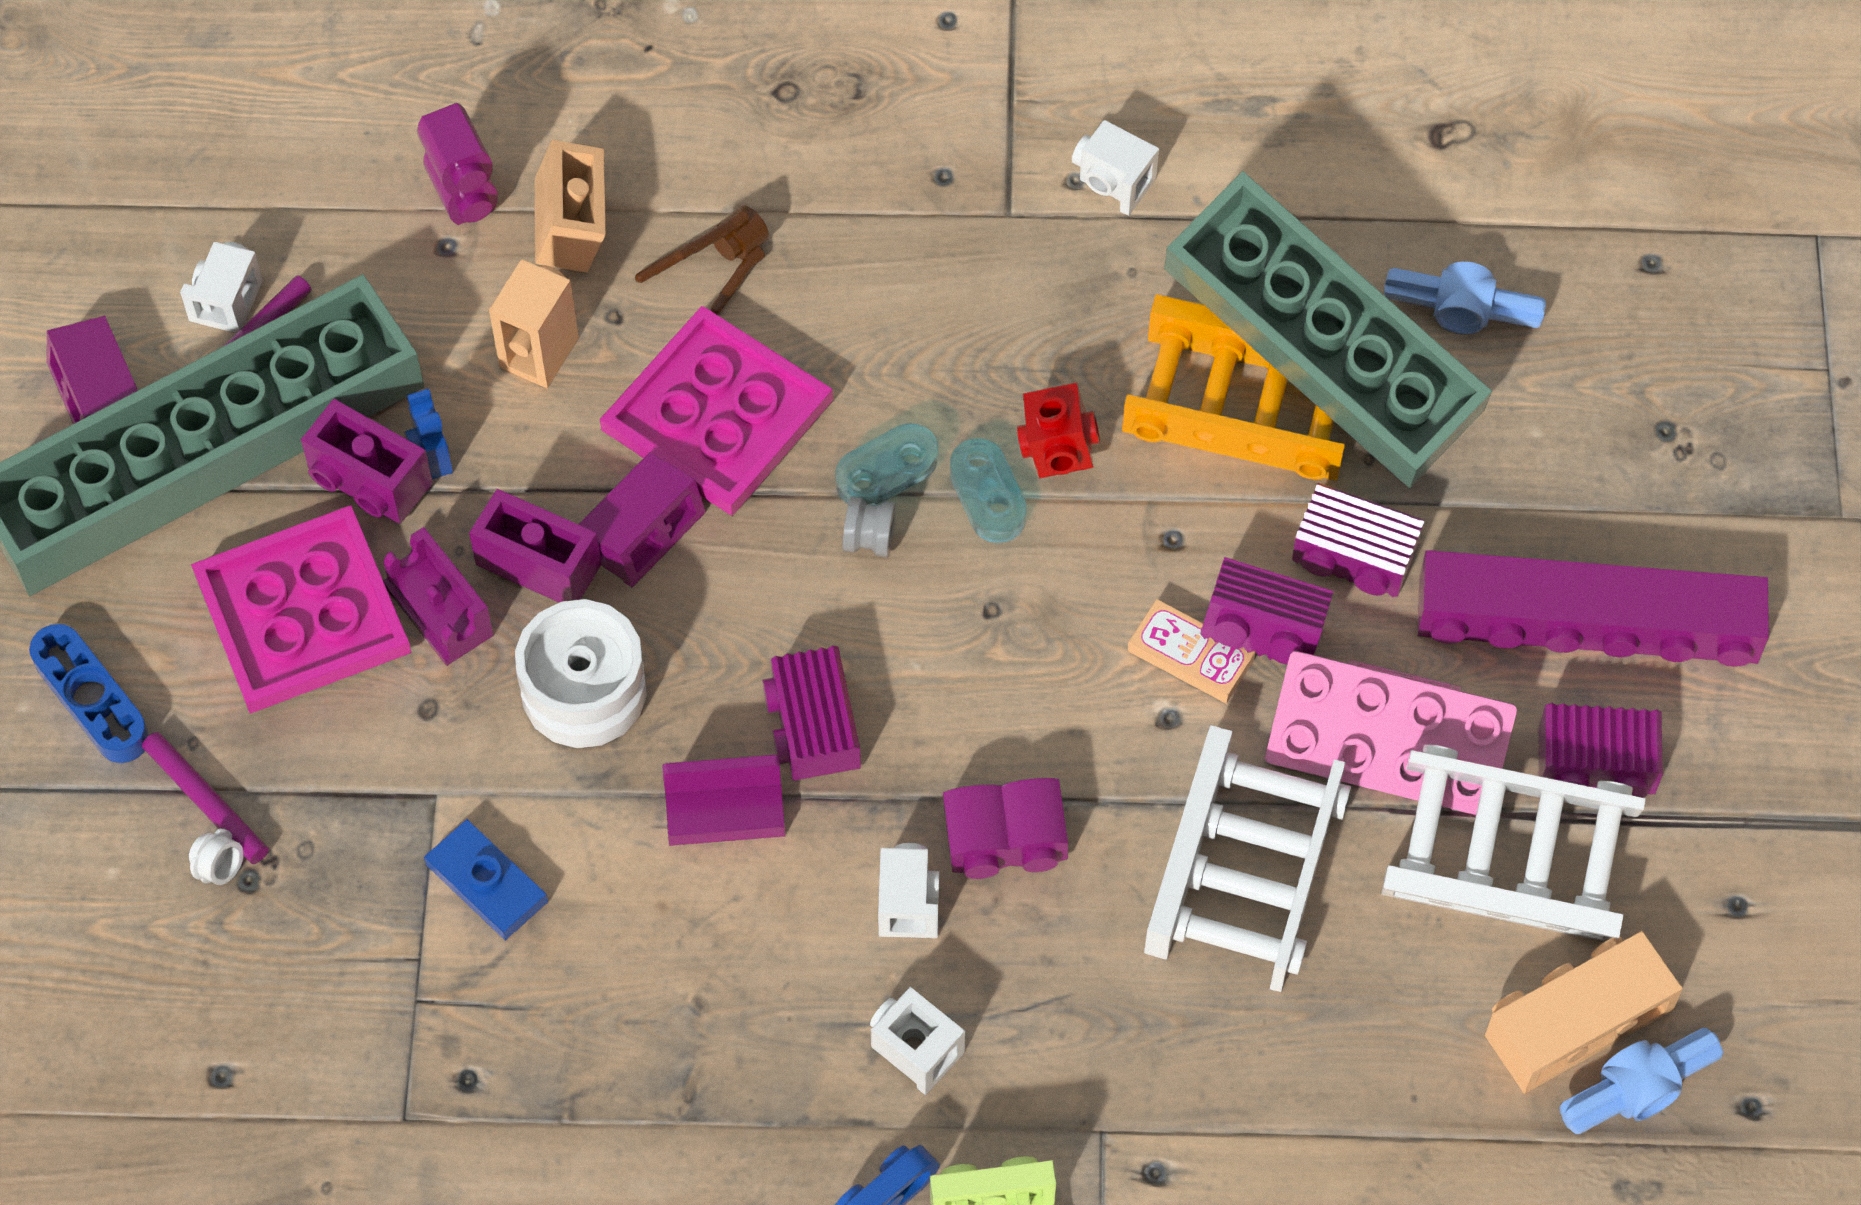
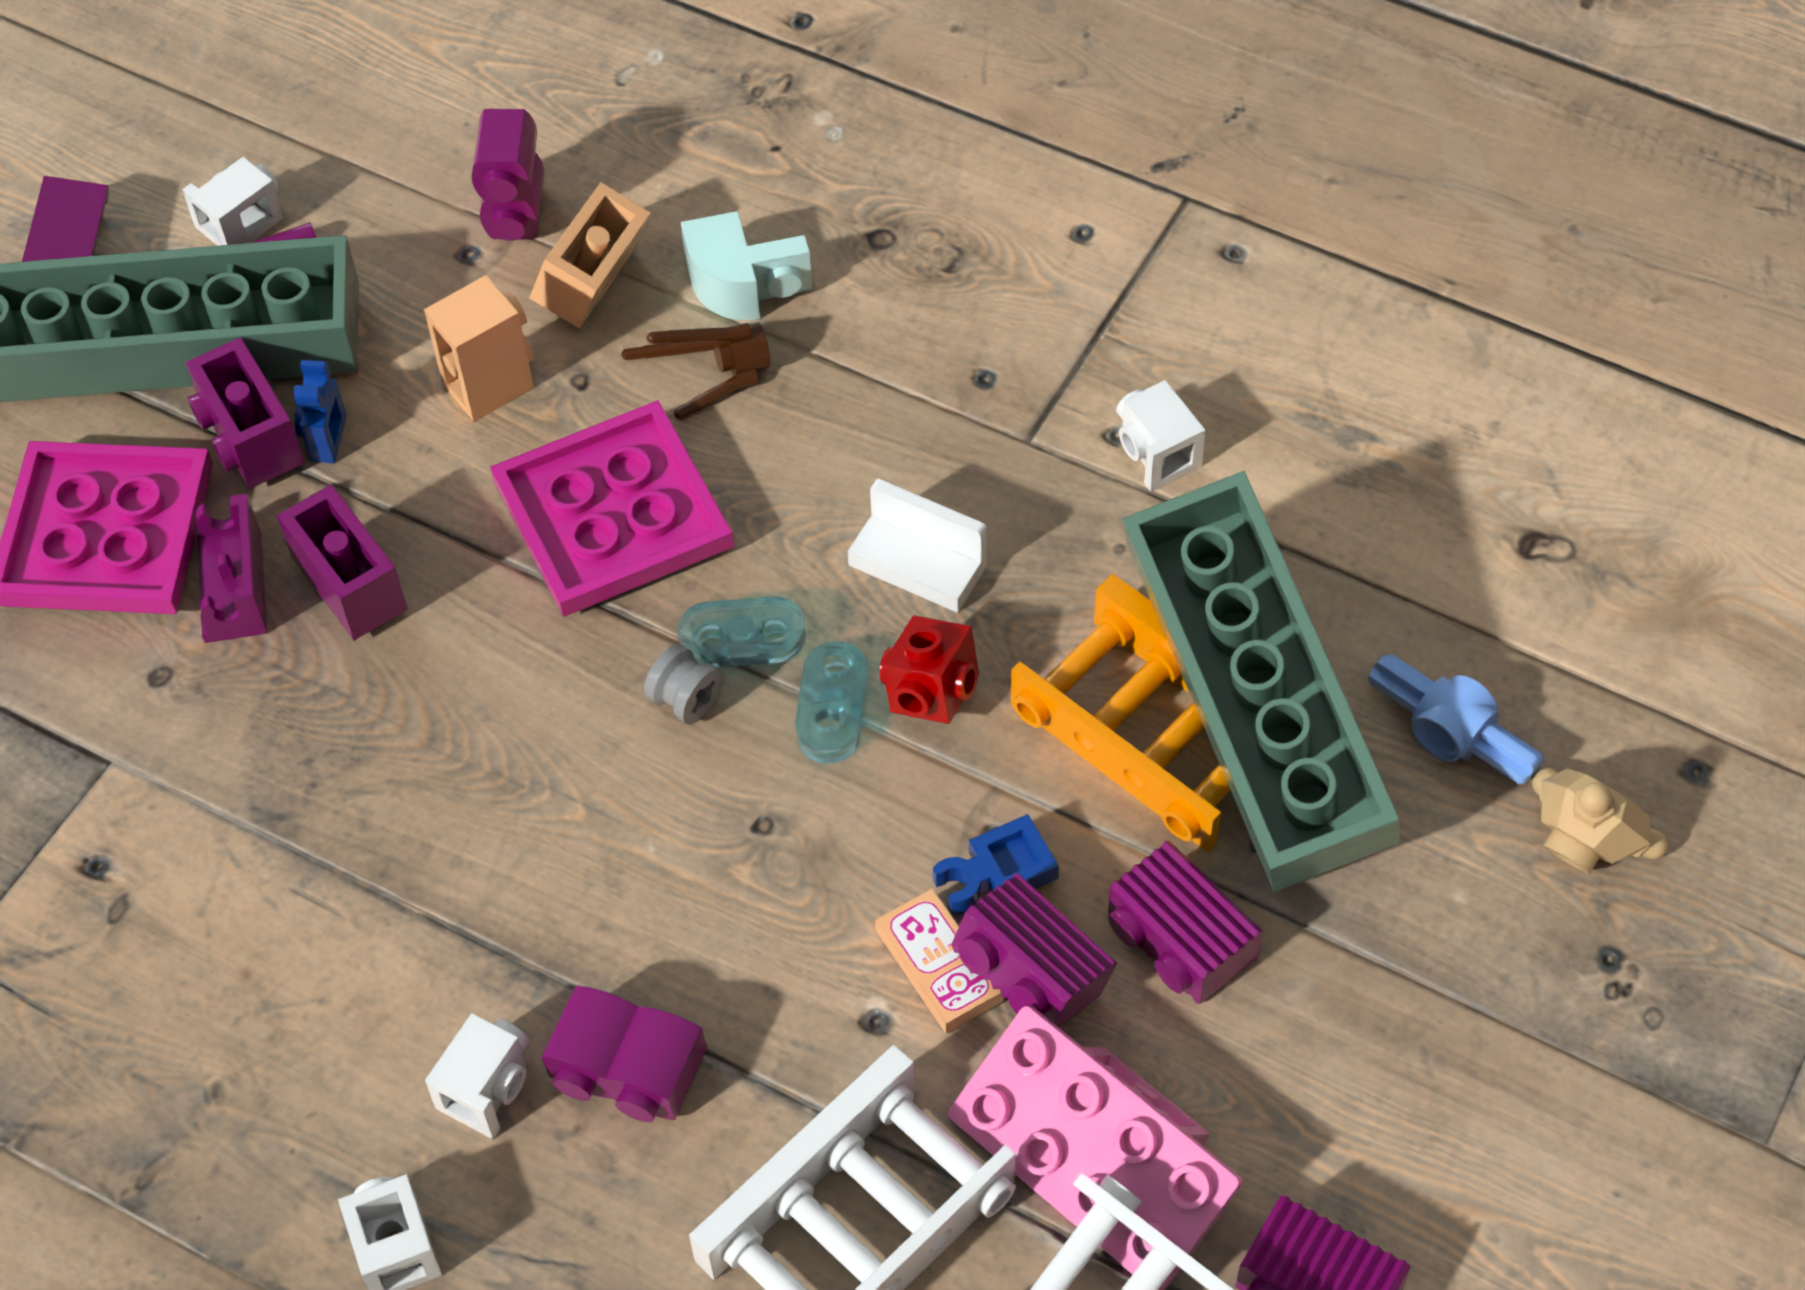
camera: 30 degrees right, 5 degrees down
blue plate [424,819,548,941] -> none
white wheel [515,599,647,748] -> none
magenta hinge [578,452,706,588] -> none
magenta panel [662,755,785,846] -> none
magenta brick [762,645,861,781] -> none
magenta brick [1417,550,1769,667] -> none
none -> light aqua brick [680,211,813,320]
none -> white panel [848,479,987,613]
none -> blue plate [933,814,1059,915]
none -> tan rock [1532,768,1668,874]

